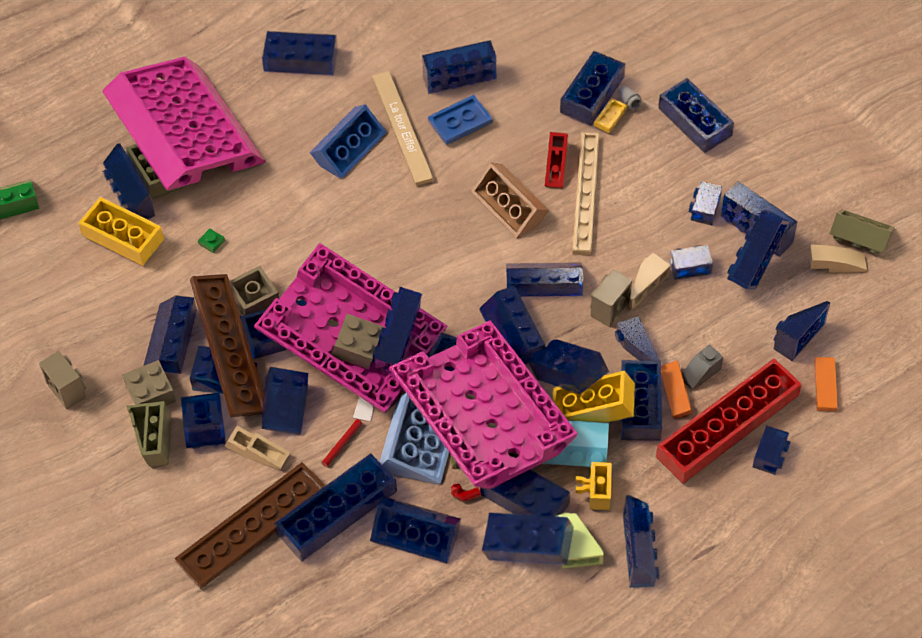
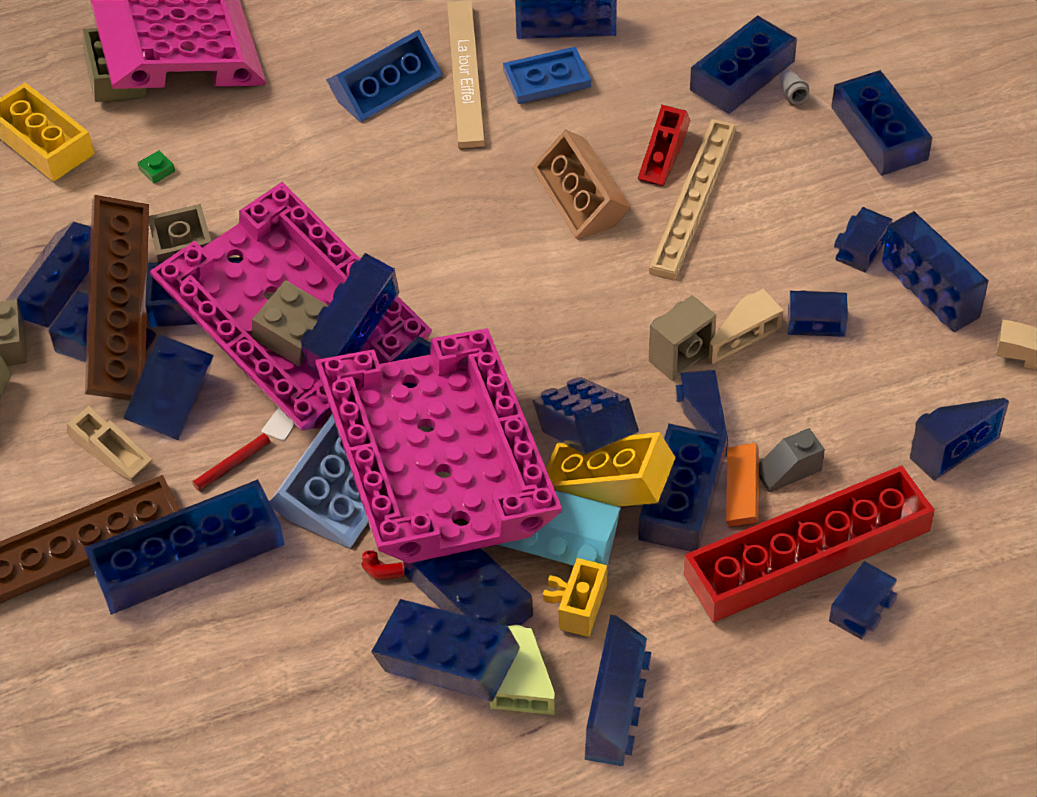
camera: 15 degrees right, 5 degrees down
clear blue slope [102,143,155,219] -> none
clear blue slope [181,392,226,449] -> none
clear blue slope [370,497,461,563] -> none
clear blue slope [479,285,545,364] -> none
clear blue slope [506,262,583,297] -> none
yellow plate [594,98,627,133] -> none
clear blue brick [727,210,790,289] -> none
orange tile [814,357,838,411] -> none

